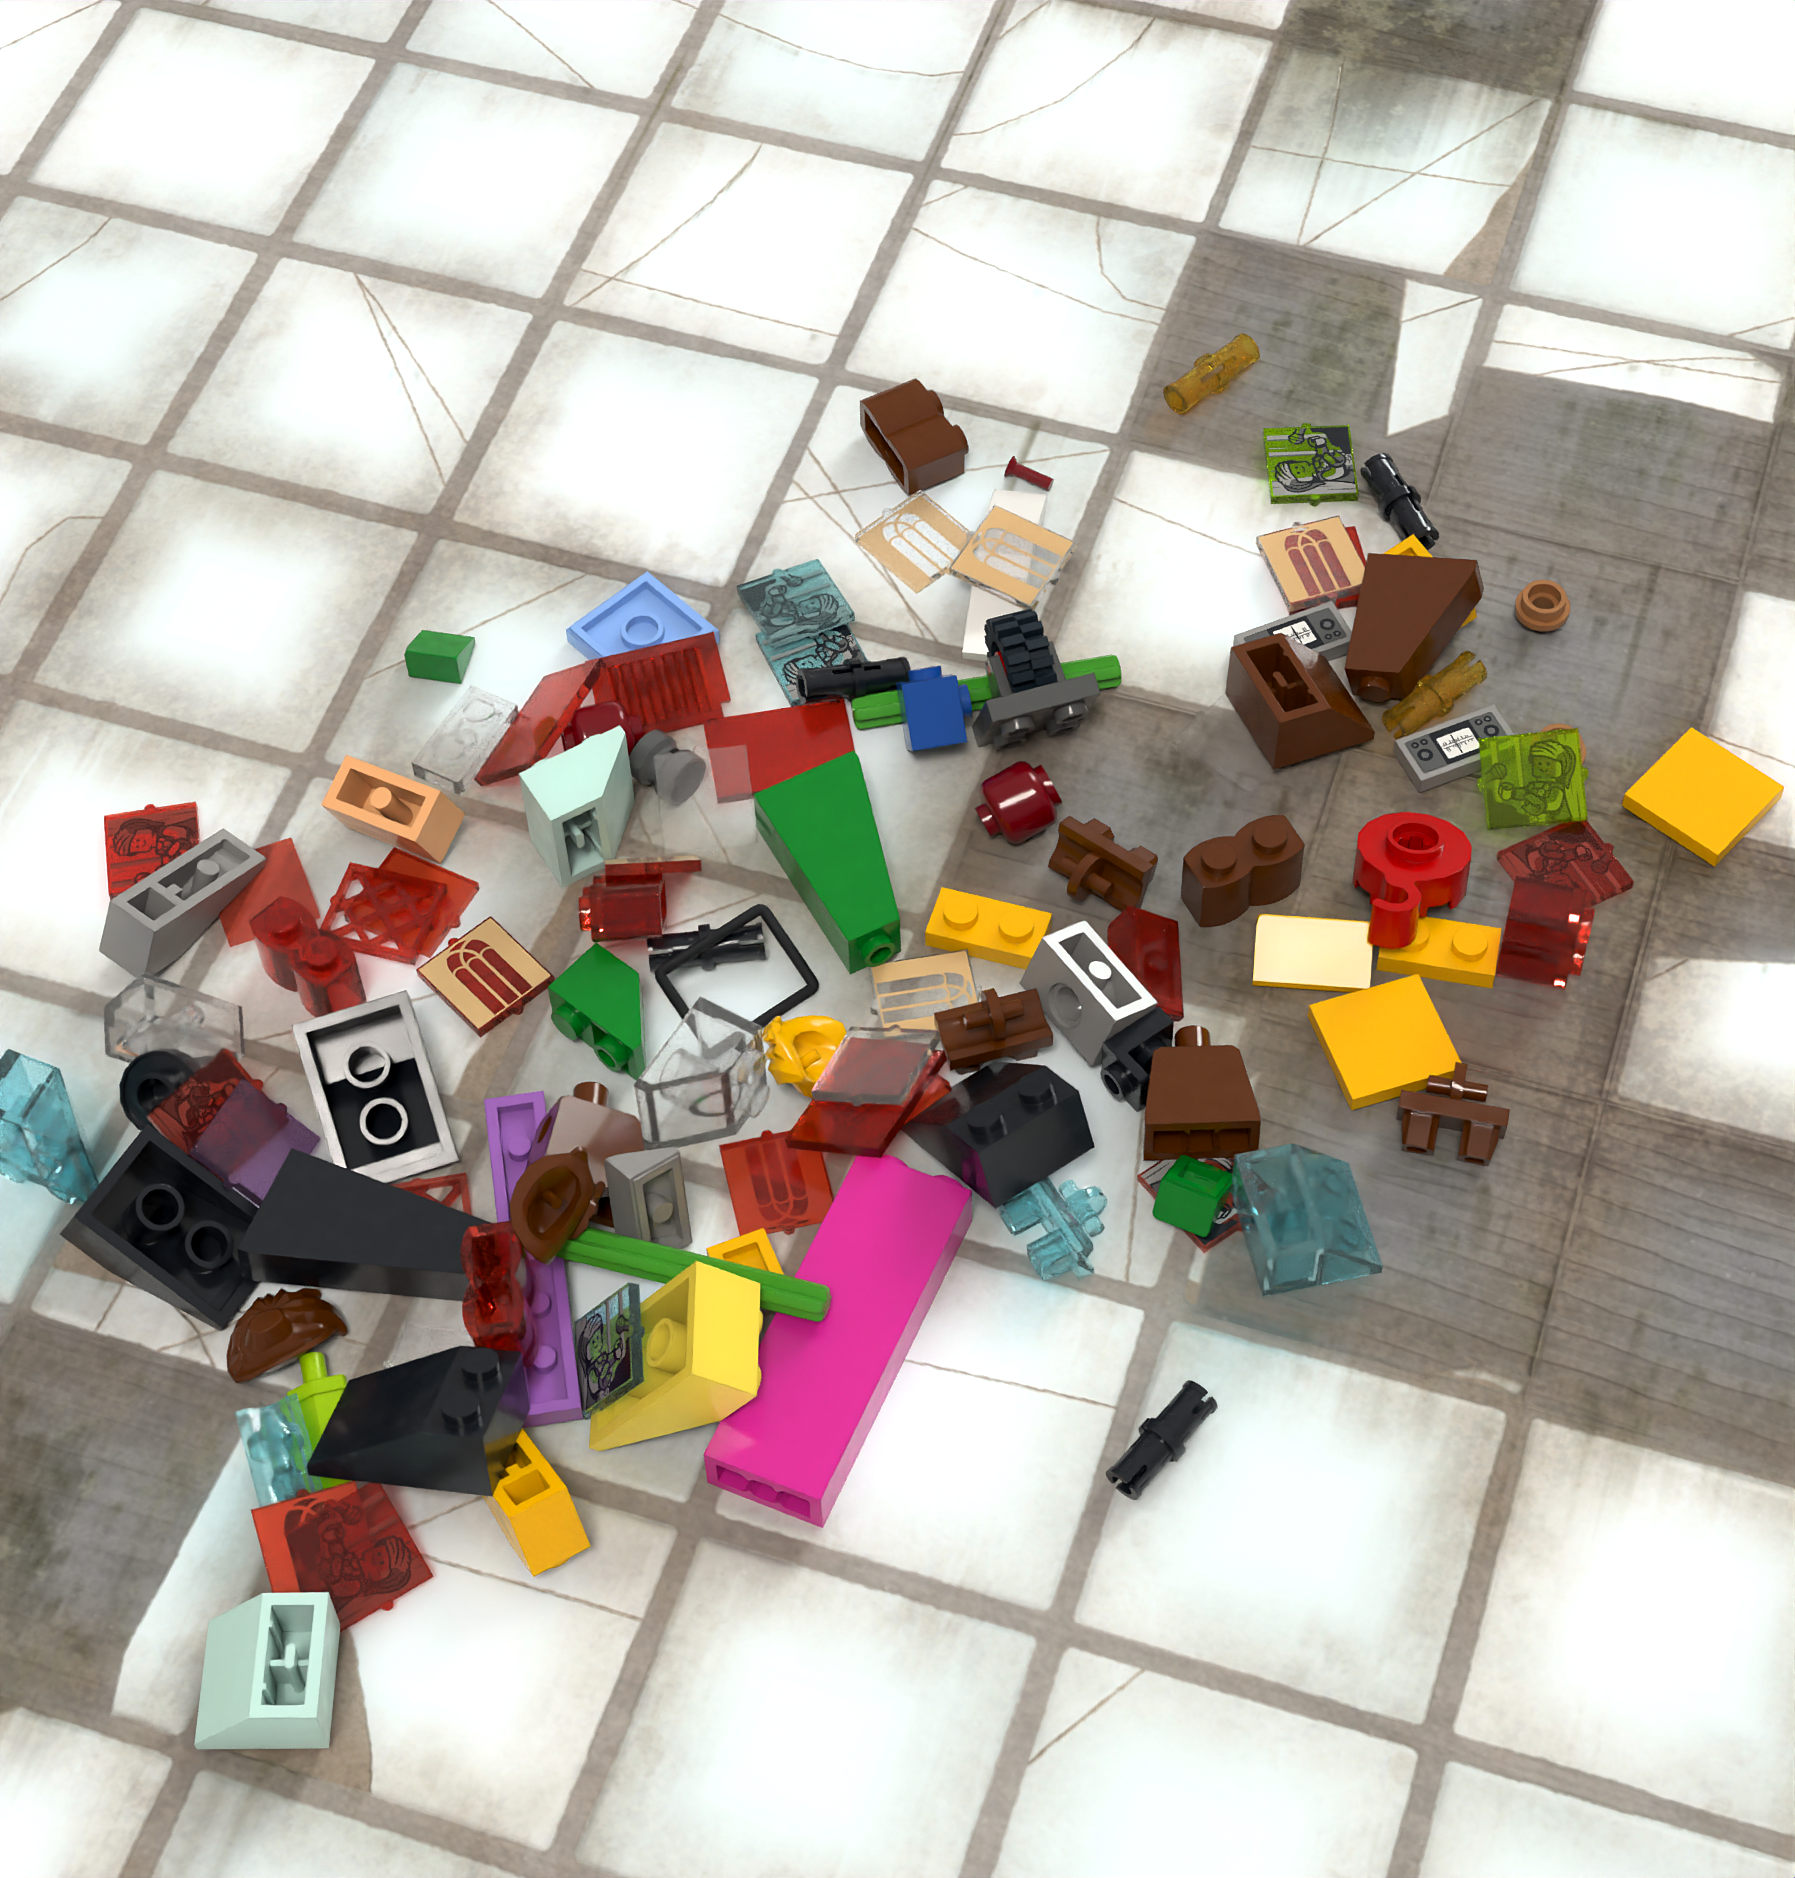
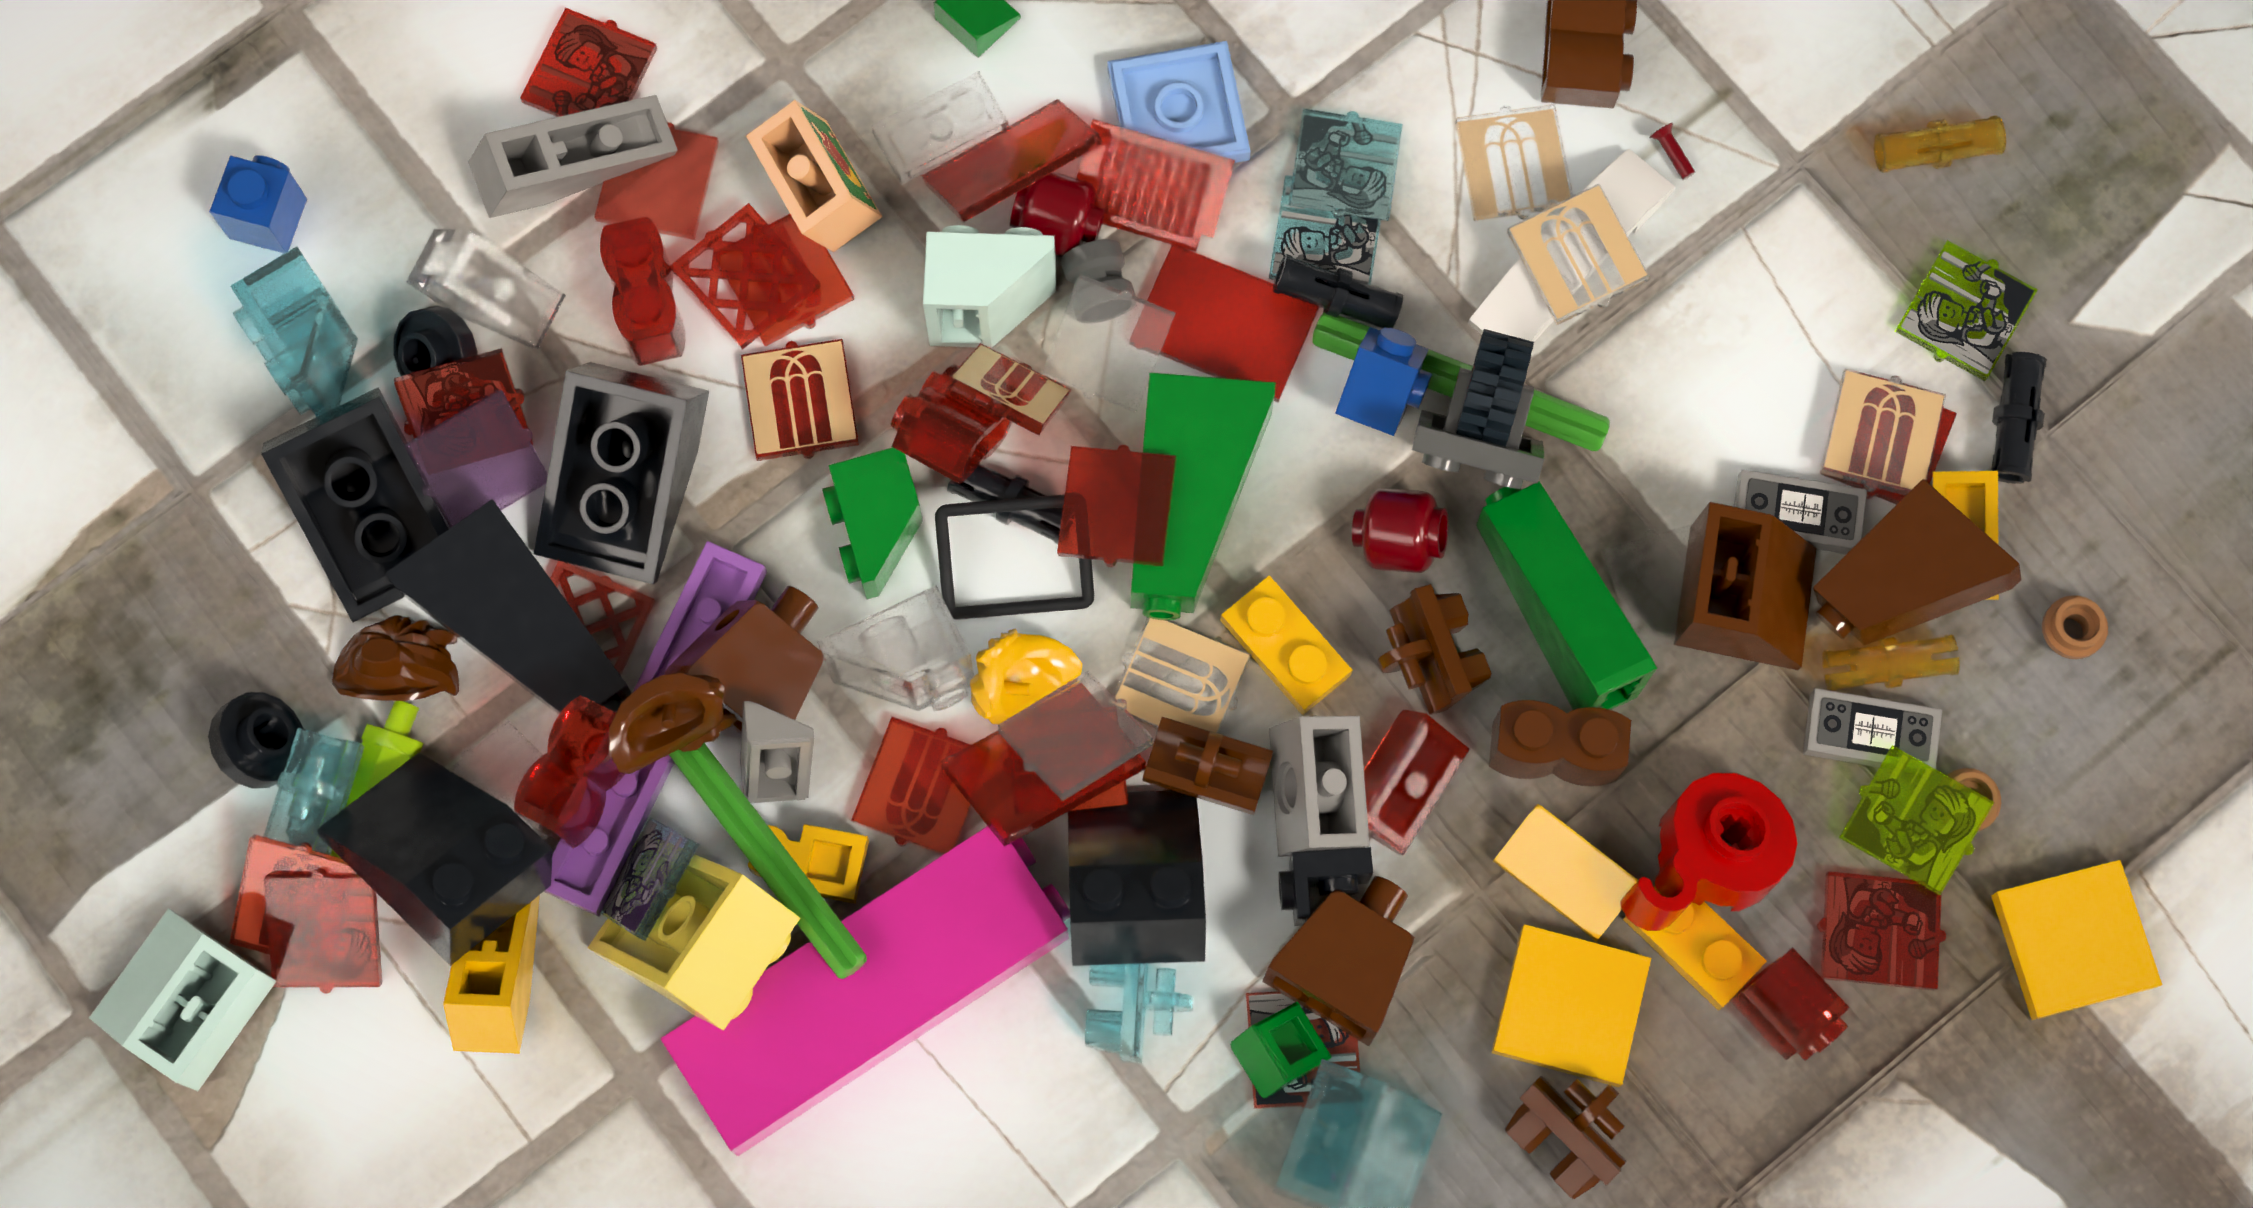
camera: 30 degrees right, 20 degrees up
none -> black plate [208,692,306,789]
none -> clear red piece [1057,445,1176,568]
none -> green slope [1476,481,1657,710]

